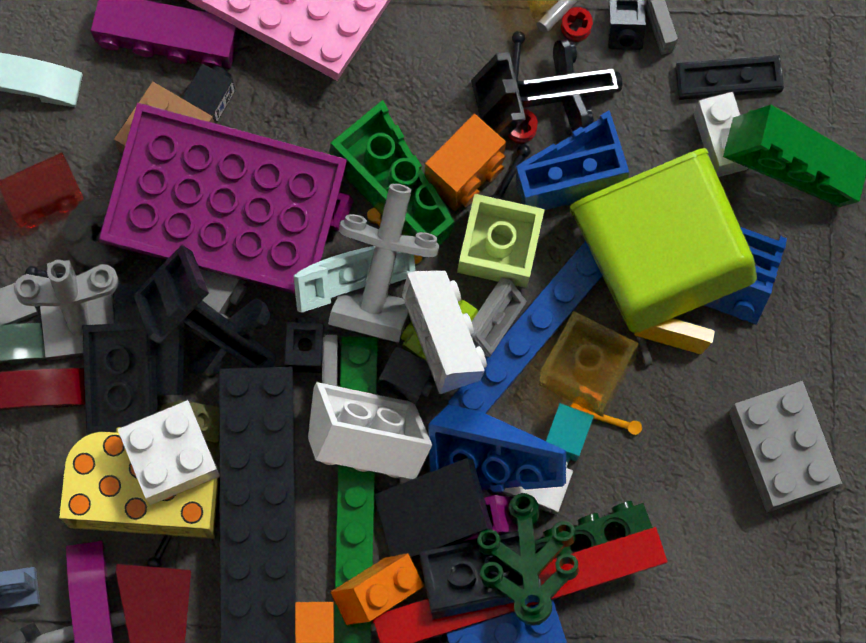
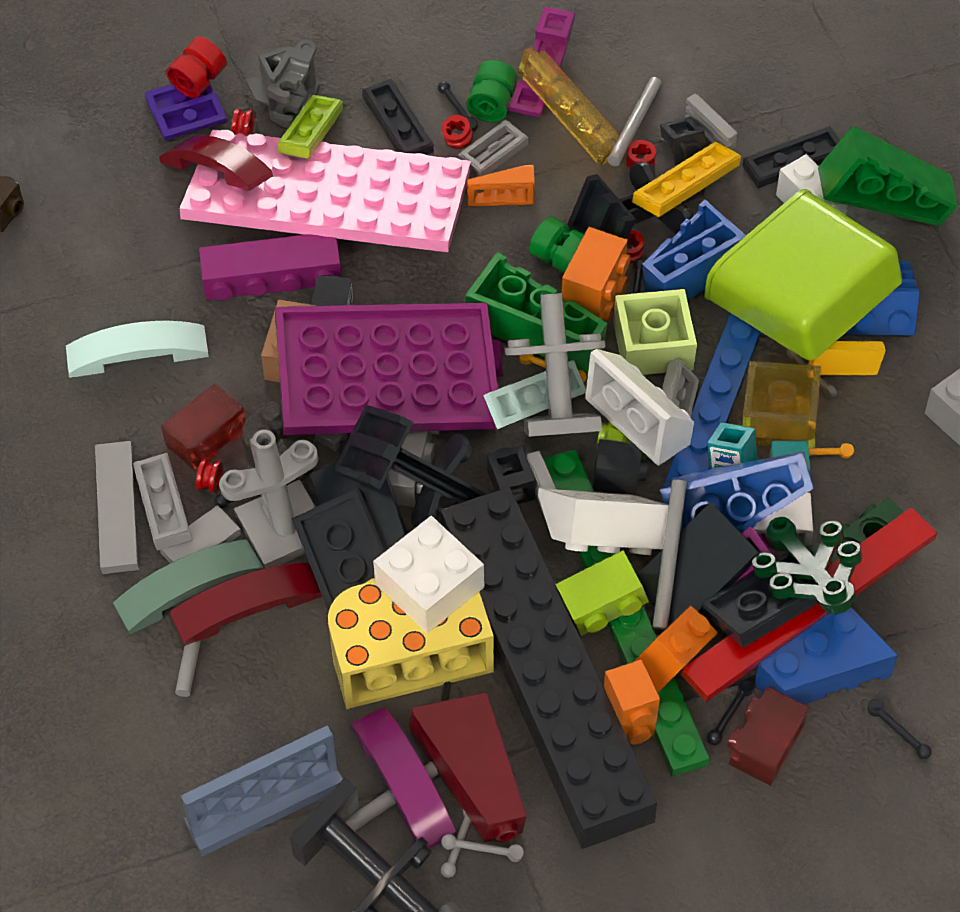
camera: 15 degrees left, 20 degrees down
none -> red bush [196,458,223,493]
none -> orange slope [467,165,535,207]
none -> green wheel [529,216,585,274]
none -> lime brick [556,550,649,636]
none -> yellow tile [632,142,741,217]
none -> light grey bar [652,480,687,630]
none -> teal brick [707,422,757,469]

